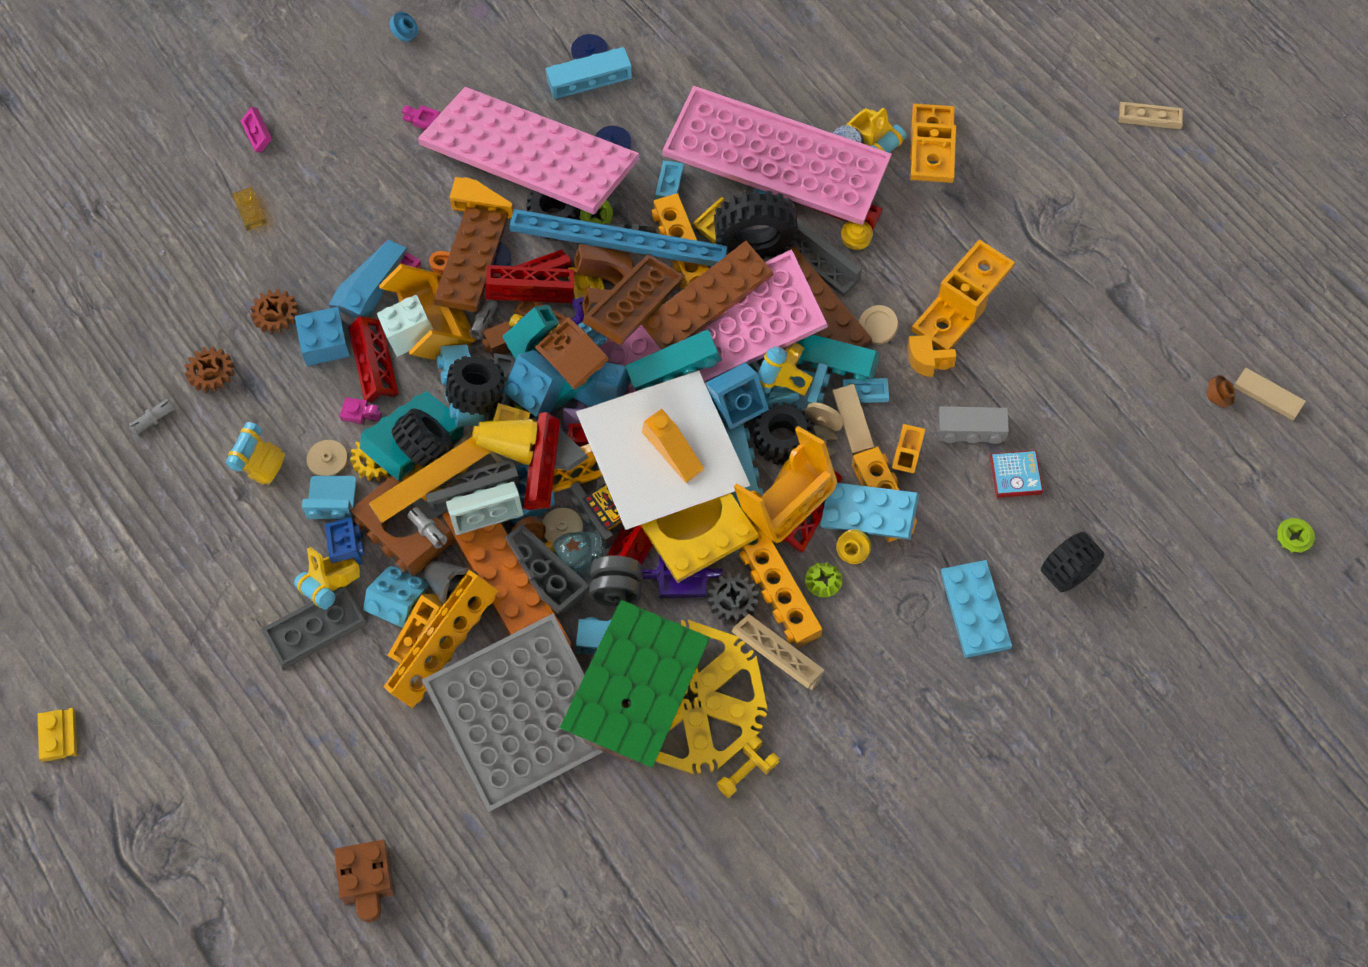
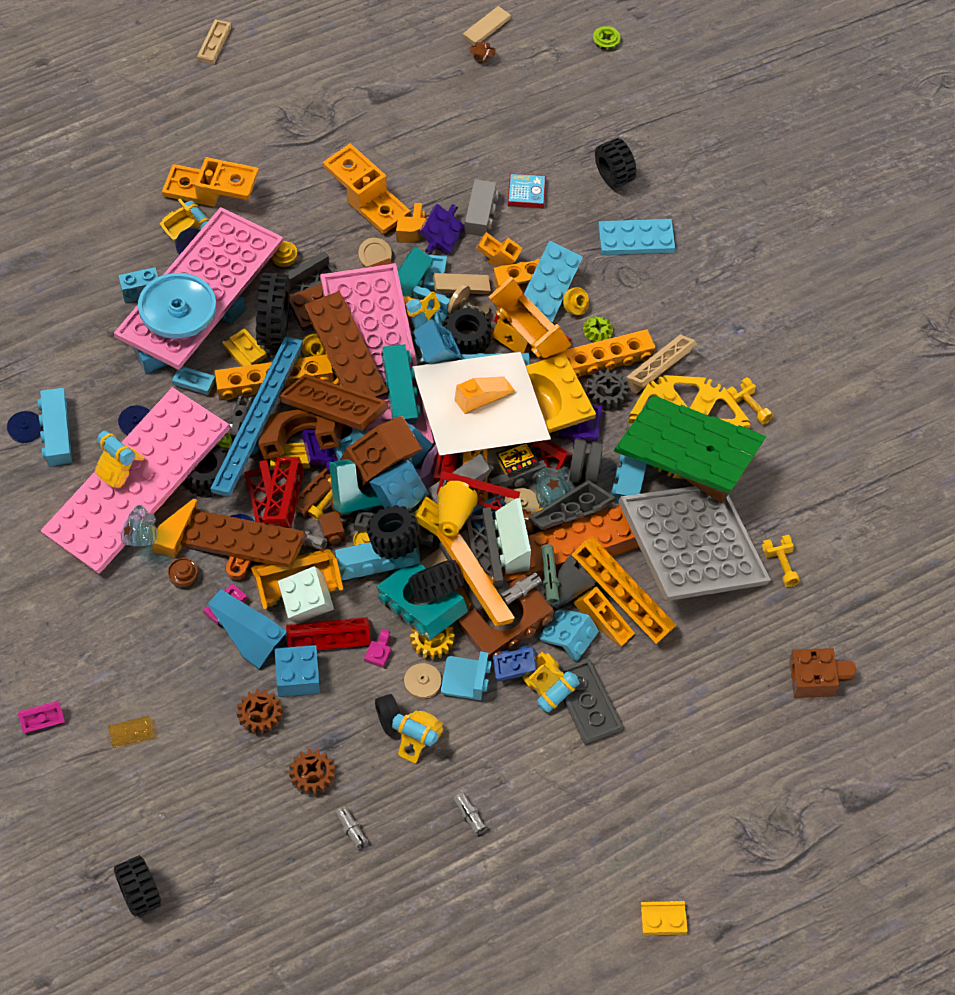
camera: 85 degrees left, 5 degrees down
dark pink plate [401,105,440,130] -> none
none -> yellow piece [95,431,145,488]
none -> black tyre [114,855,161,917]
none -> medium azure brick [118,267,158,303]
none -> clear light blue piece [120,504,158,546]
none -> medium azure dish [138,273,216,339]
none -> dark orange plate [168,558,198,587]
none -> black tyre [375,694,400,734]
none -> dark purple plate [418,204,465,255]
none -> light grey pin [453,792,487,835]
none -> sand green pin [541,544,559,605]
none -> yellow bar [762,535,800,587]

